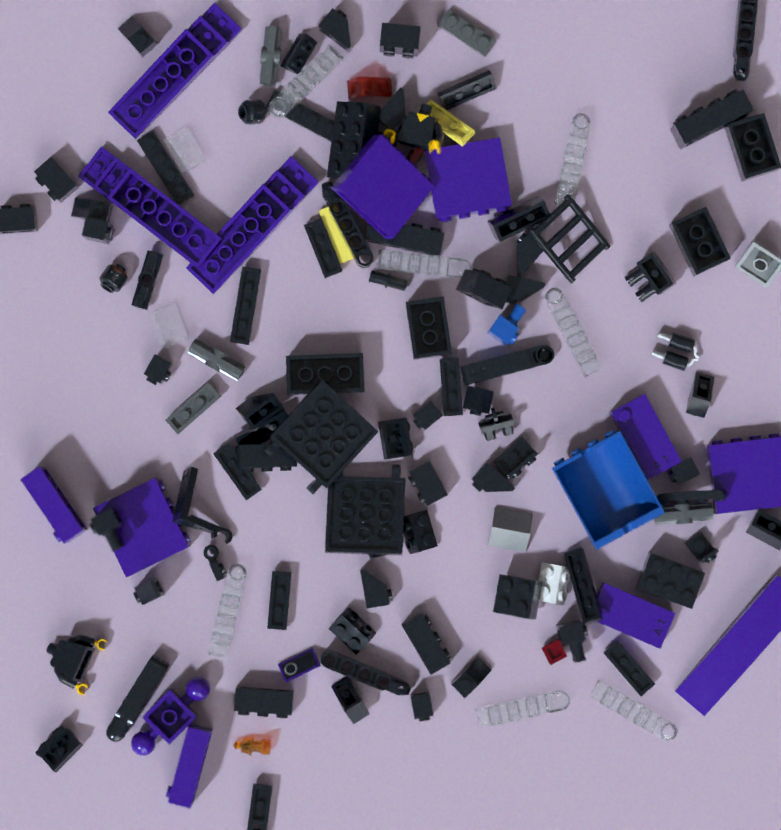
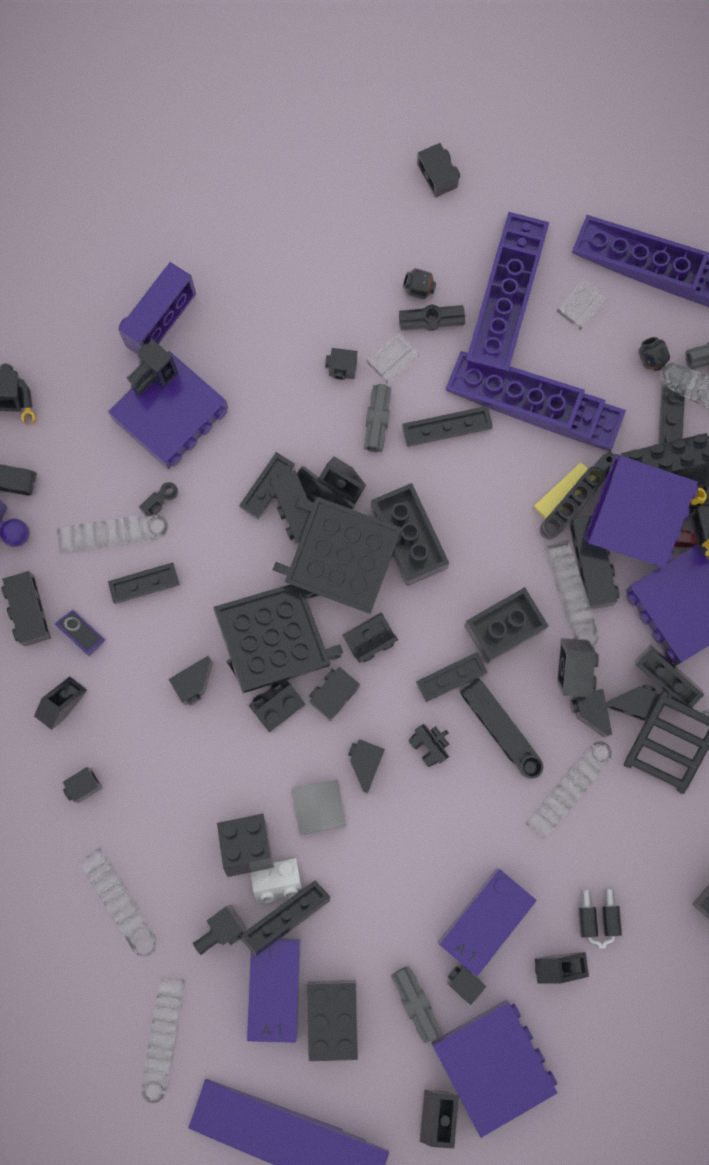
camera: 70 degrees right, 10 degrees down
black brick [34,157,78,203] -> none
black slope [71,198,113,222] -> none
black brick [82,217,115,244] -> none
black slope [117,16,157,58] -> none
black slope [133,577,165,605] -> none
black plate [137,130,194,205] -> none
dark grey plate [165,382,221,434] -> none
black hinge [172,467,233,544] -> none
black plate [304,218,343,279] -> none
black piece [321,650,411,695] -> none
black bracket [328,607,376,655] -> none
black axle [369,270,407,291] -> none
black brick [401,613,452,675] -> none
black brick [413,401,443,430] -> none
black slope [451,656,492,698] -> none
black brick [463,386,494,416] -> none
blue brick [487,304,526,346] -> none
black bracket [493,436,538,479] -> none
dark red plate [541,639,567,665] -> none
blue cylinder [552,430,665,550] -> none
black plate [603,640,655,696] -> none
black brick [624,252,677,302] -> none
black plate [657,489,728,505] -> none
black bracket [685,532,719,563] -> none

